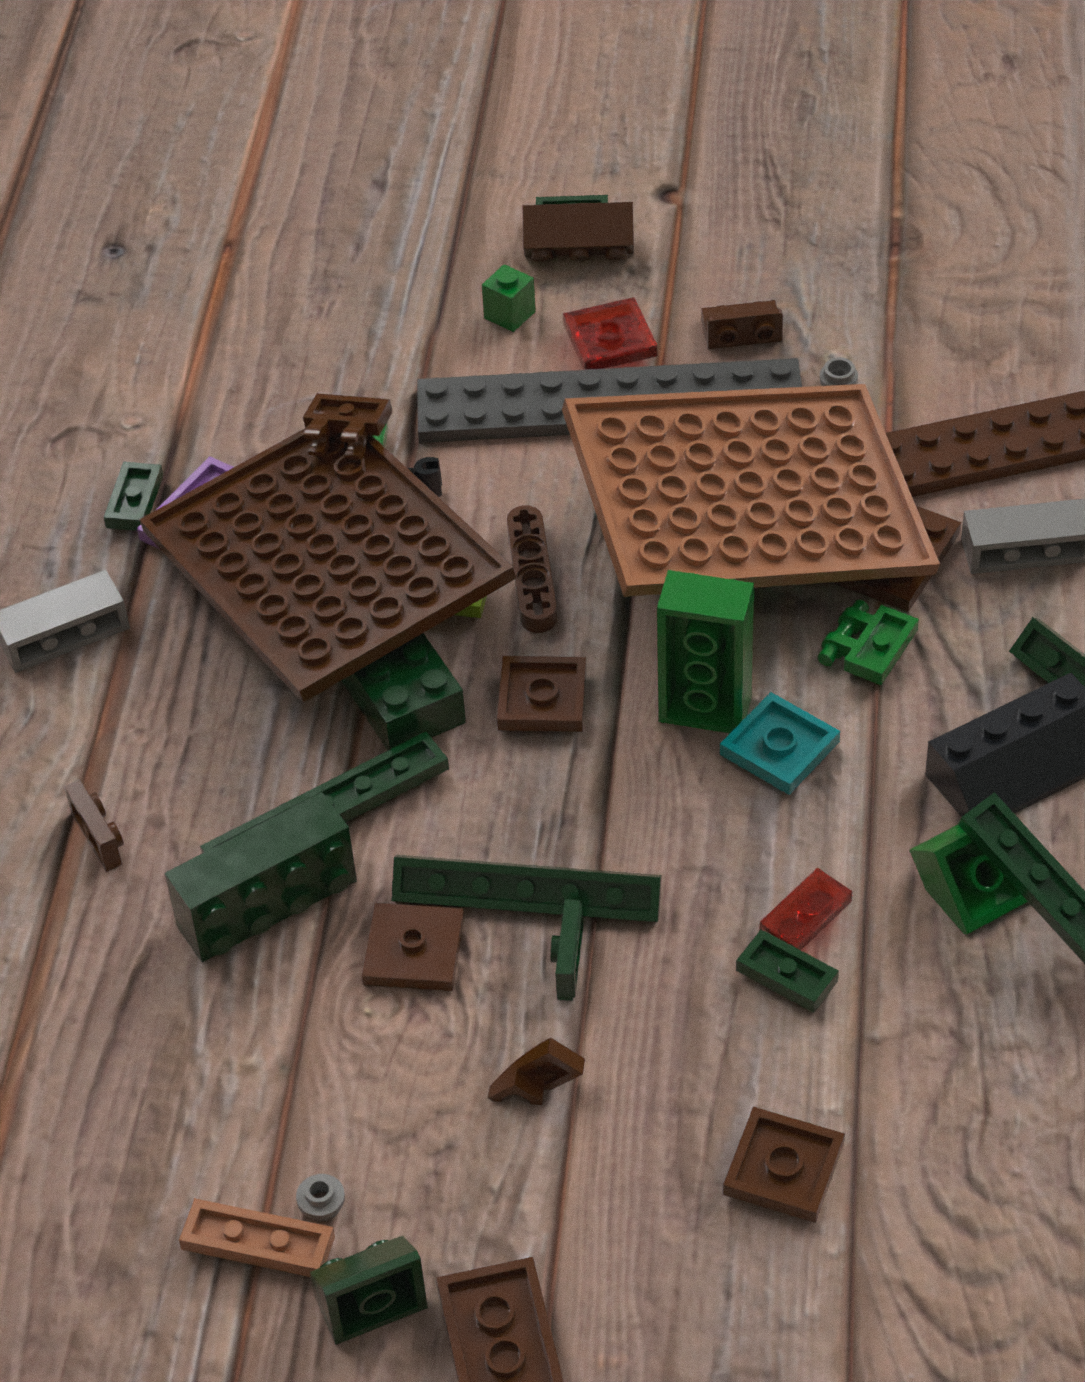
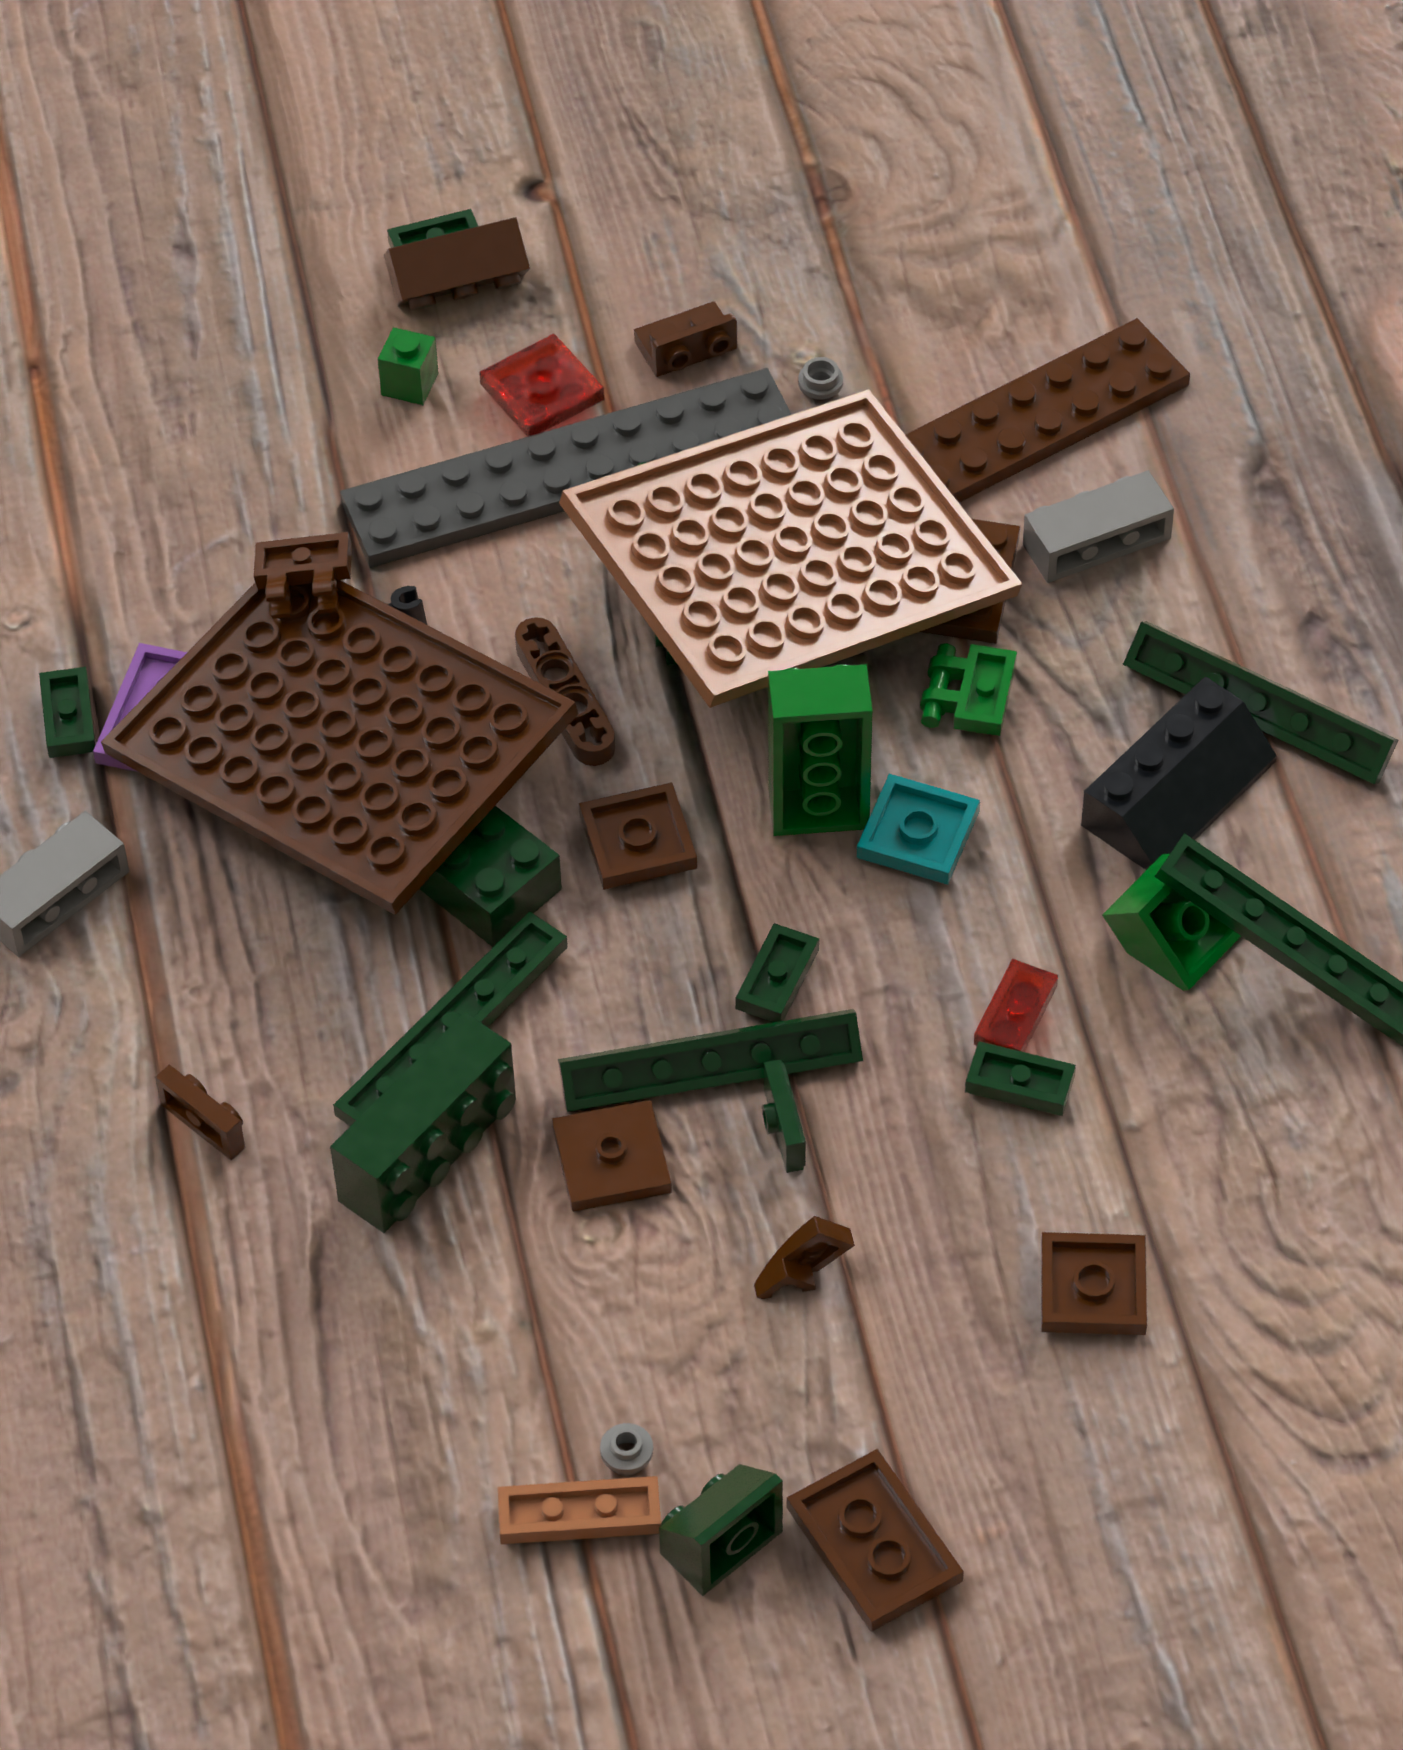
camera: 20 degrees left, 5 degrees up
none -> dark green plate [735,923,819,1022]

